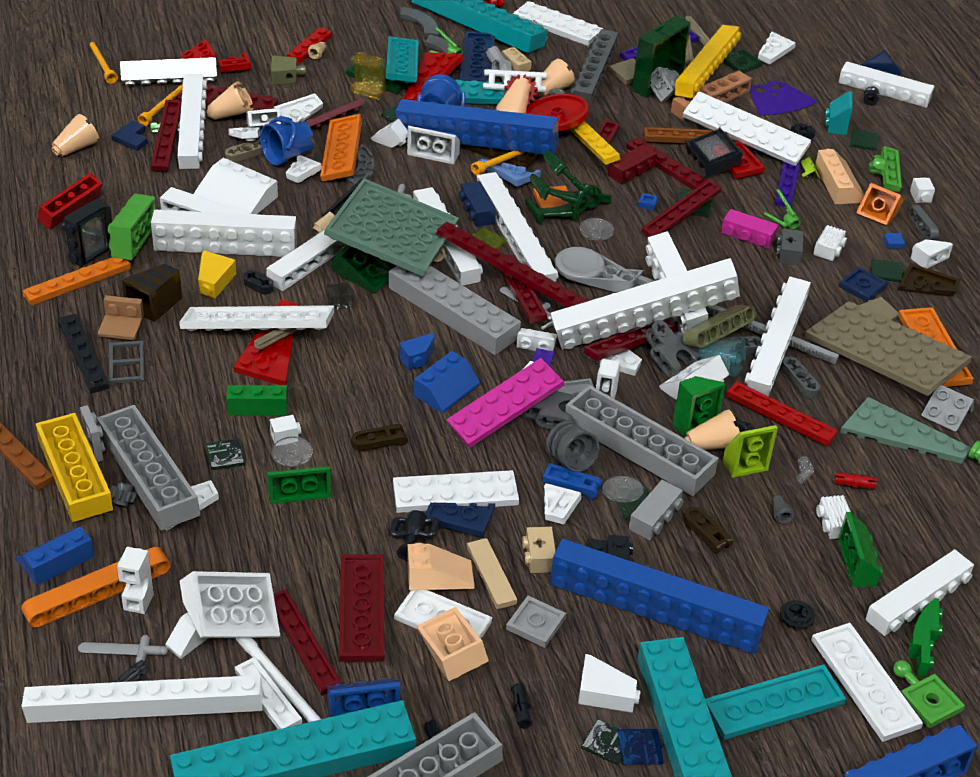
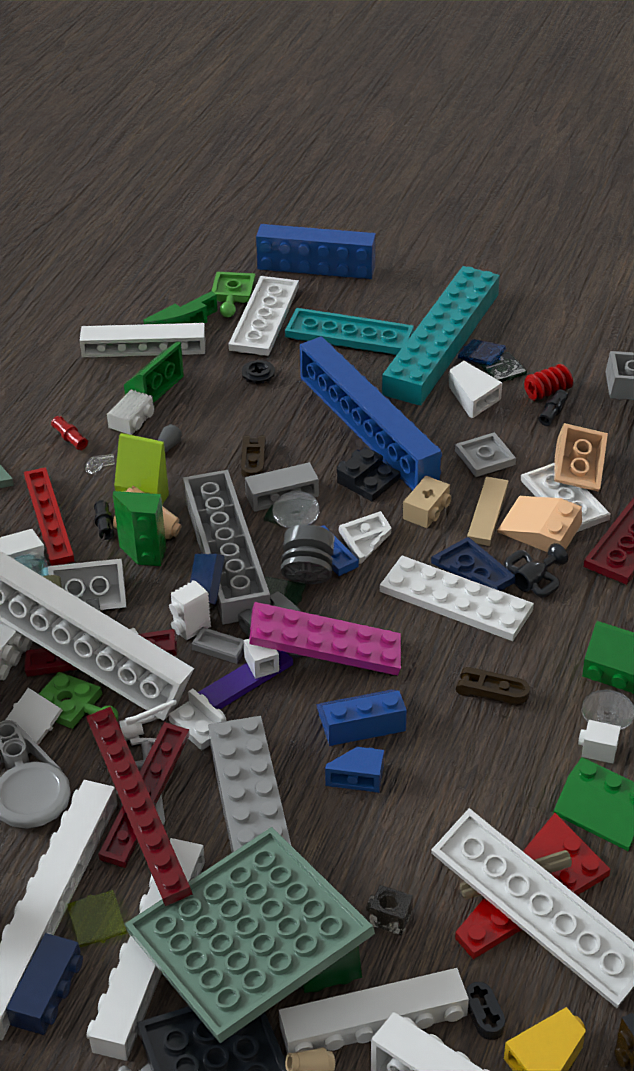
camera: 140 degrees left, 0 degrees up
none -> dark blue tile [190,554,225,604]
none -> red piece [524,364,573,401]

